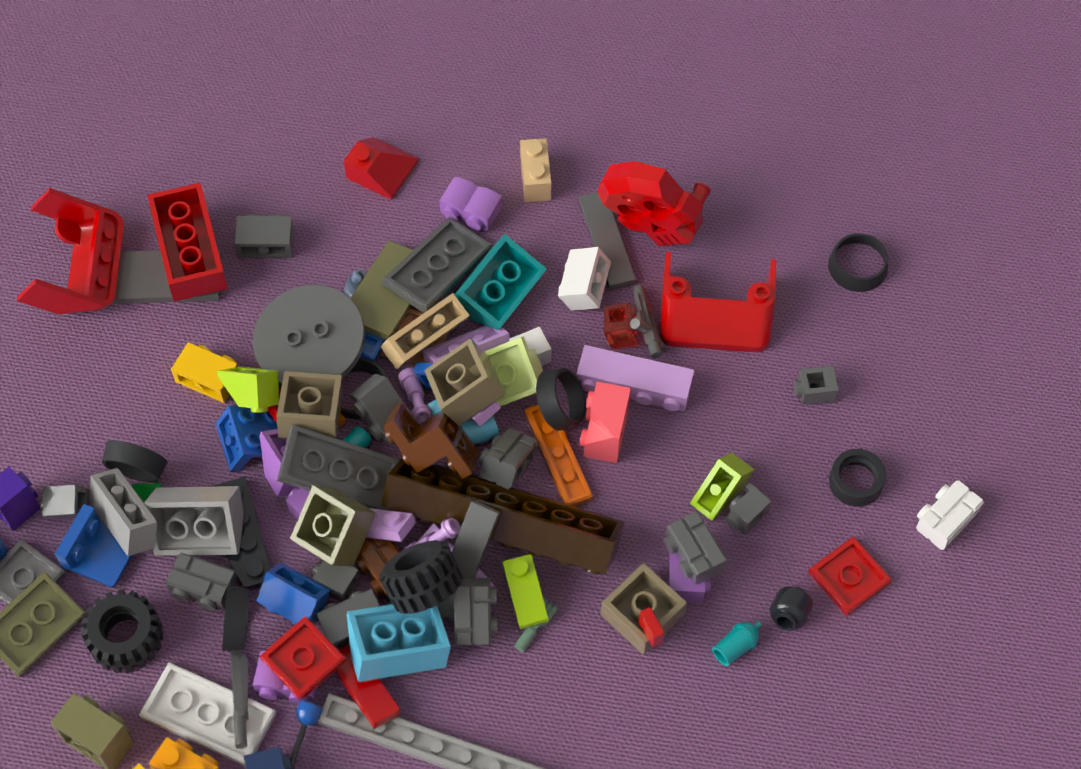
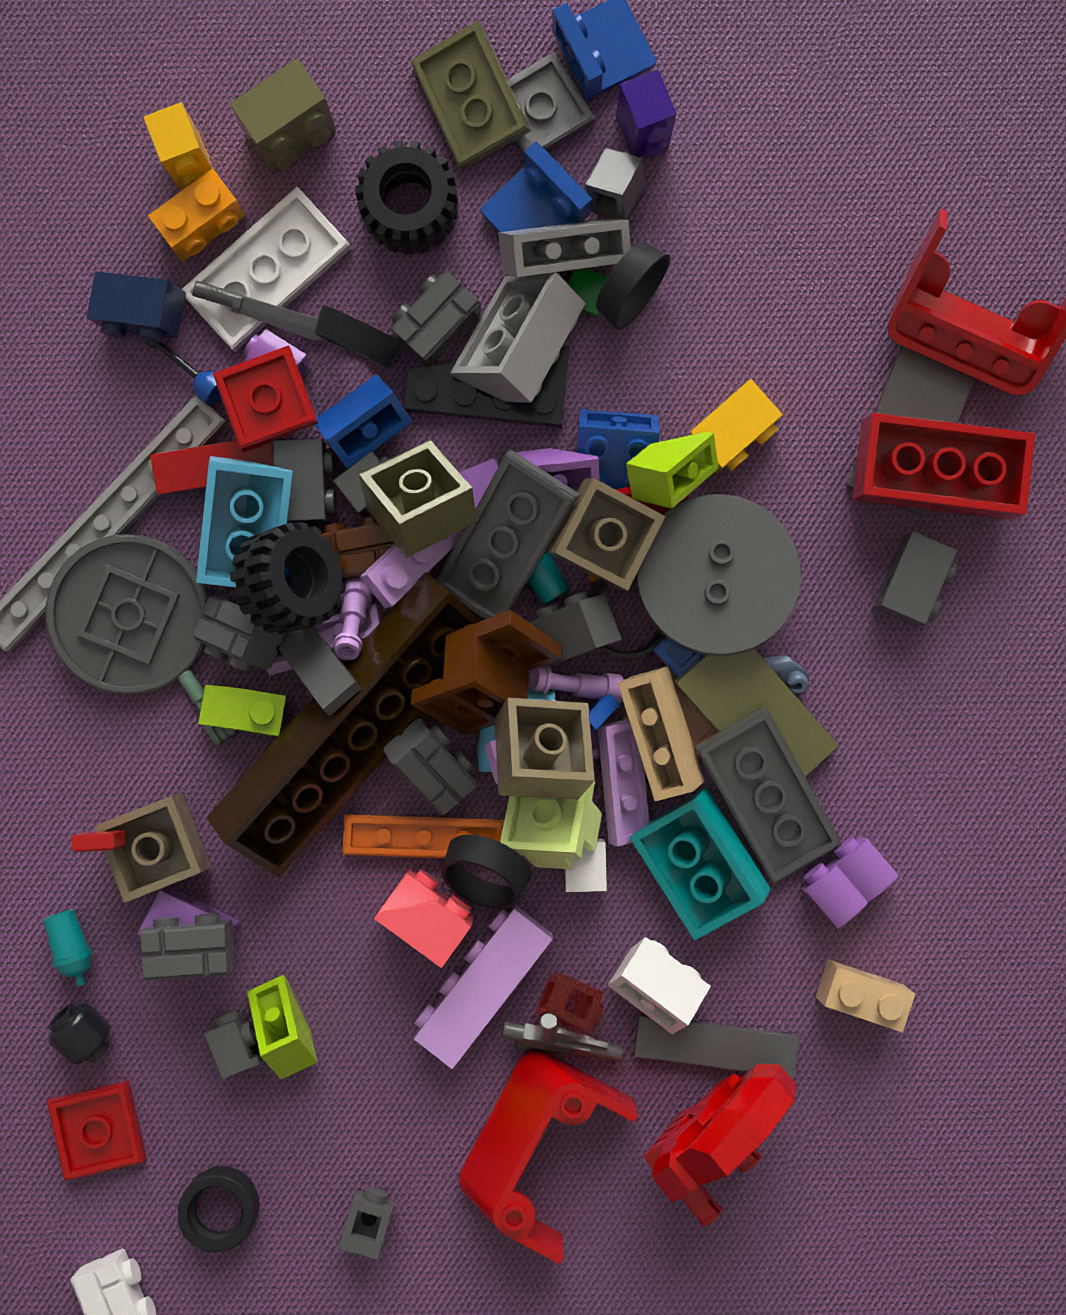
camera: 115 degrees right, 25 degrees up
red slope [344,137,419,200] -> none
none -> dark grey plate [45,534,209,695]

